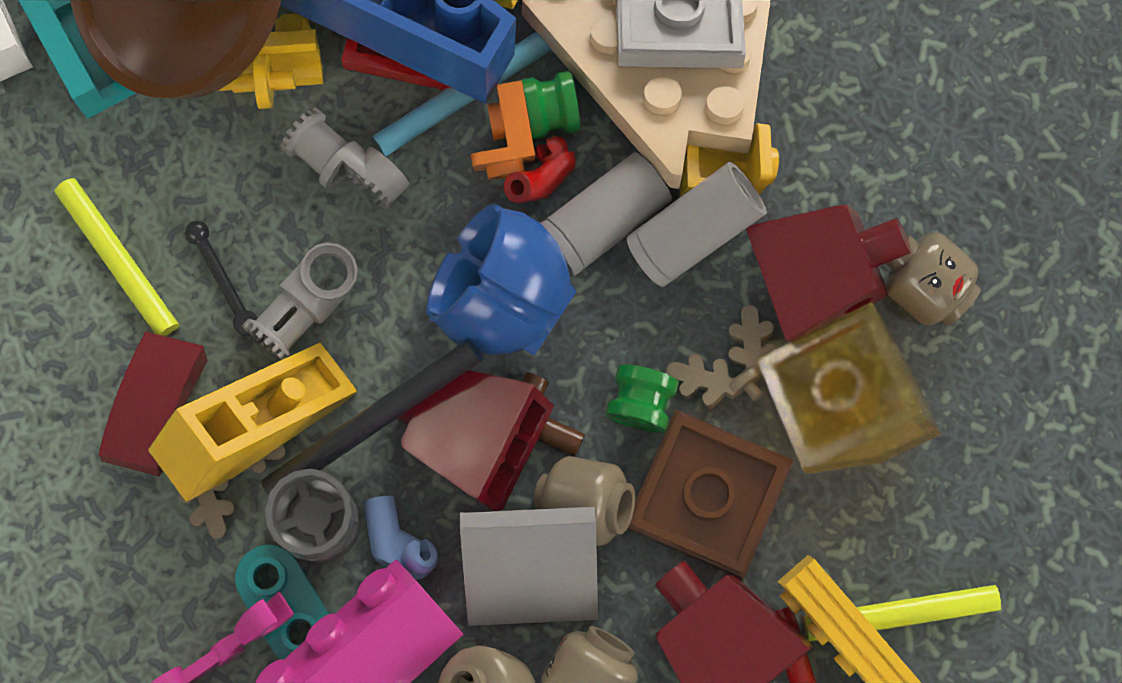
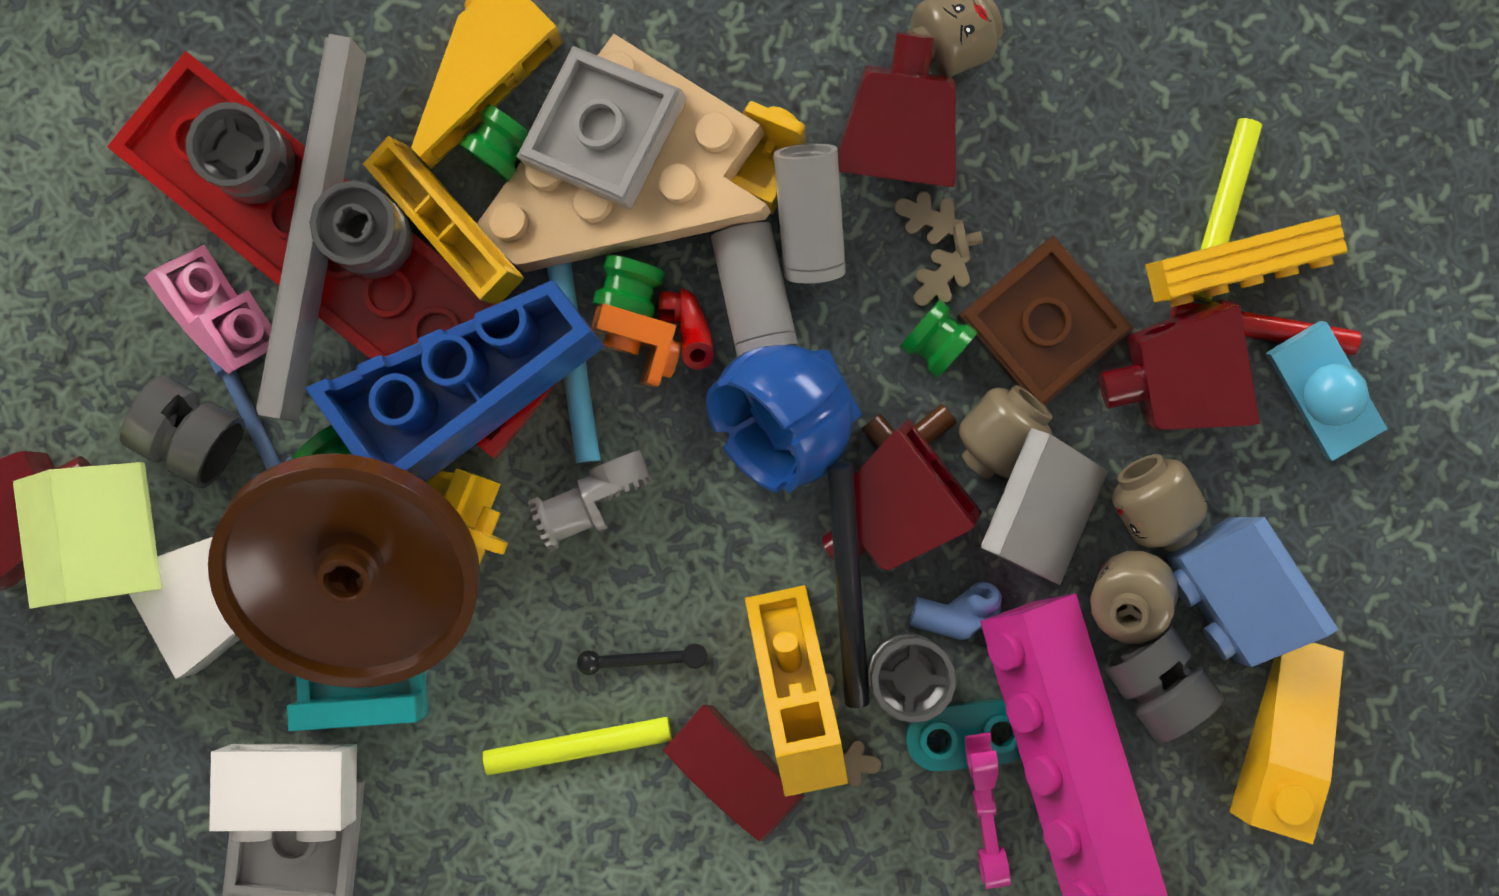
camera: 60 degrees left, 10 degrees up
light grey connector [242,242,358,361] -> none
clear yellow slope [757,302,941,474] -> none

